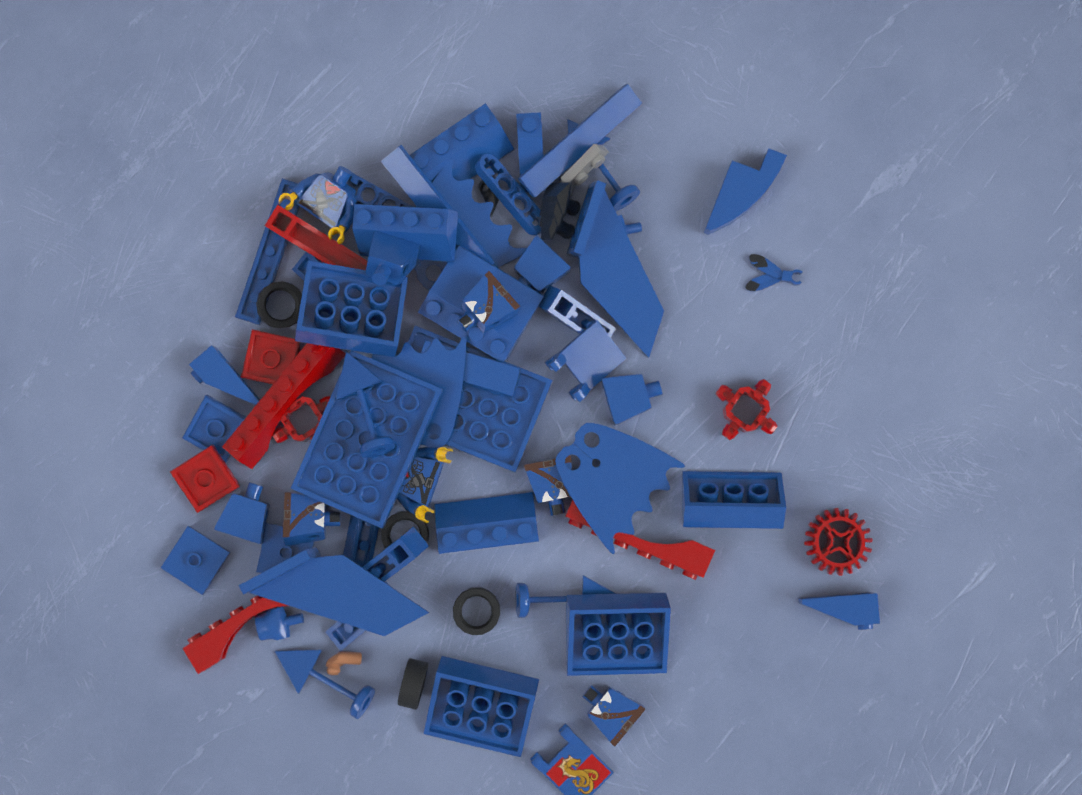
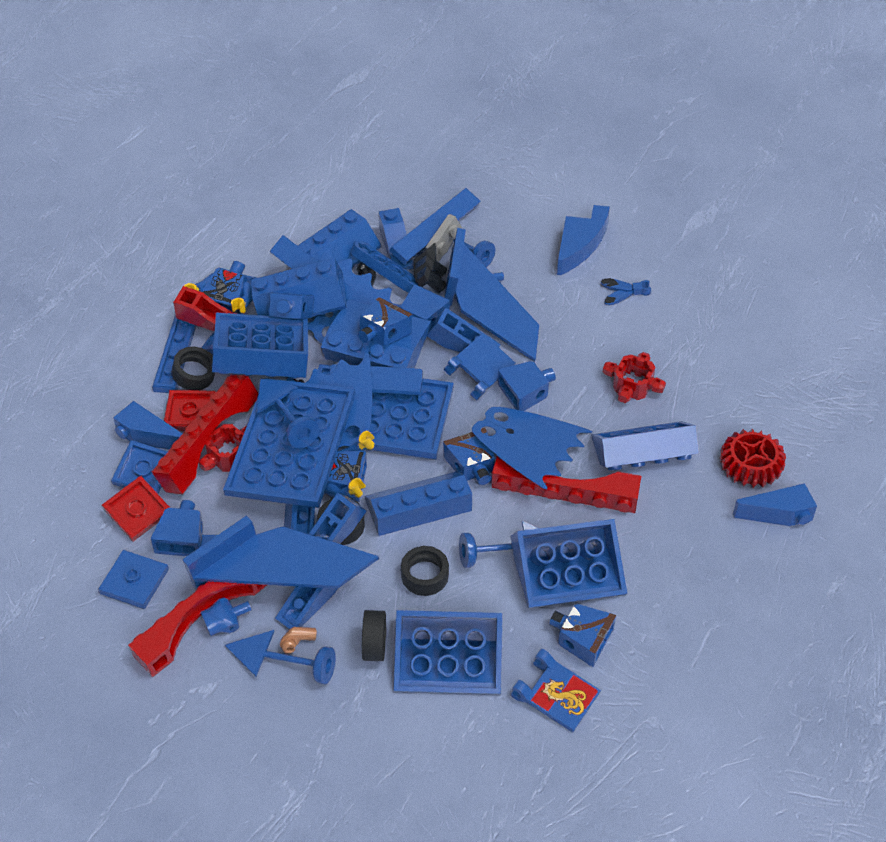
camera: 15 degrees left, 35 degrees down
torso [283,492,341,546] -> none

